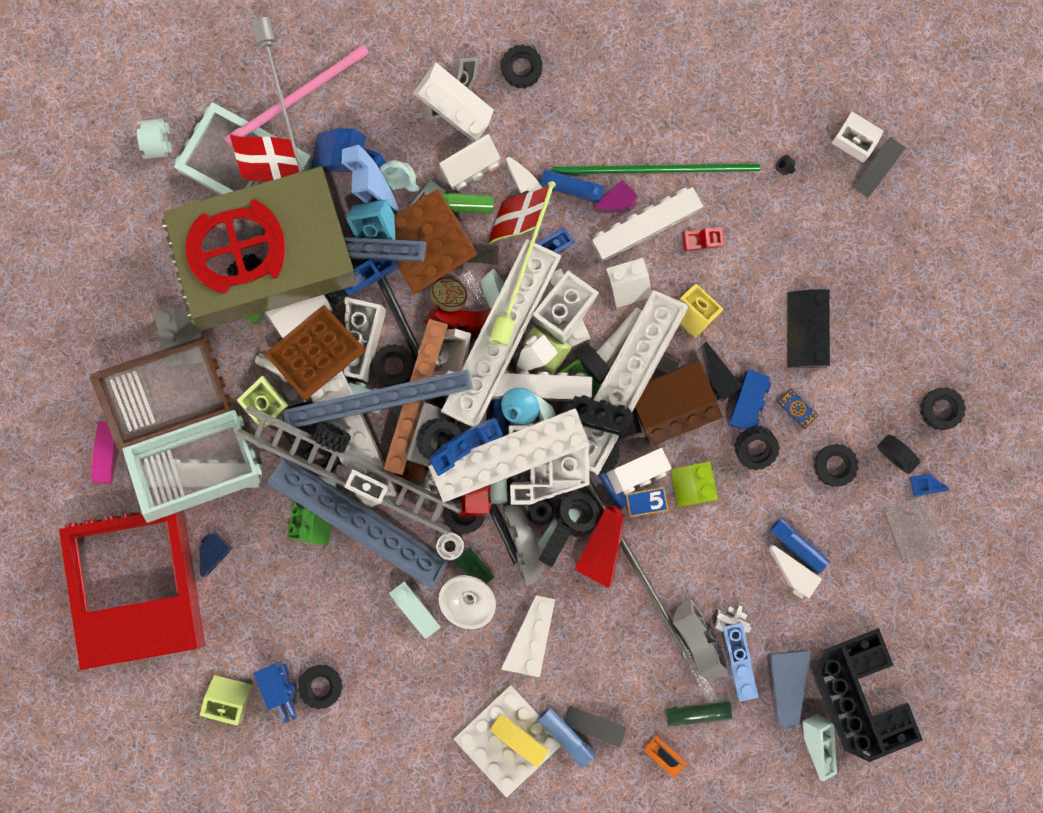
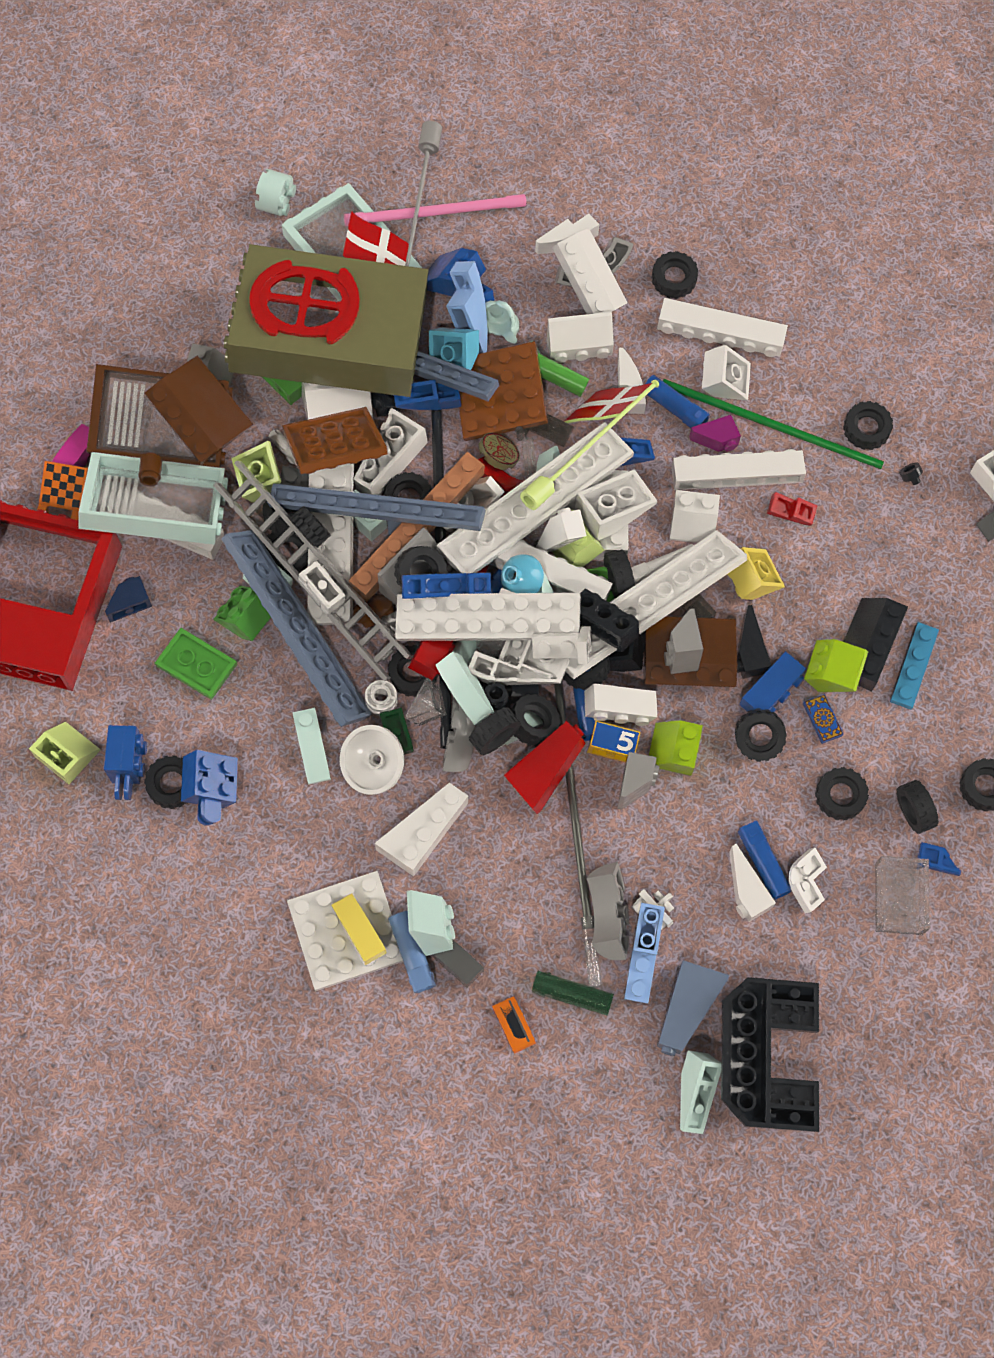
camera: 20 degrees right, 15 degrees down
none -> orange flag [37,461,88,520]
none -> reddish brown brick [138,452,163,487]
none -> reddish brown slope [144,355,253,465]
none -> bright green plate [155,628,237,700]
none -> brick [181,750,238,826]
none -> clear slope [405,678,447,726]
none -> light aqua slope [407,890,455,956]
none -> light aqua slope [436,652,494,726]
none -> white bracket [532,626,592,664]
none -> white slope [535,214,599,254]
none -> light grey slope [617,752,659,810]
none -> white brick [657,298,788,357]
none -> light grey slope [664,609,703,674]
none -> white slope [702,345,751,400]
none -> white plate [789,848,827,913]
none -> lime slope [804,639,868,692]
none -> black tyre [843,401,893,450]
none -> dark azure plate [890,622,939,710]

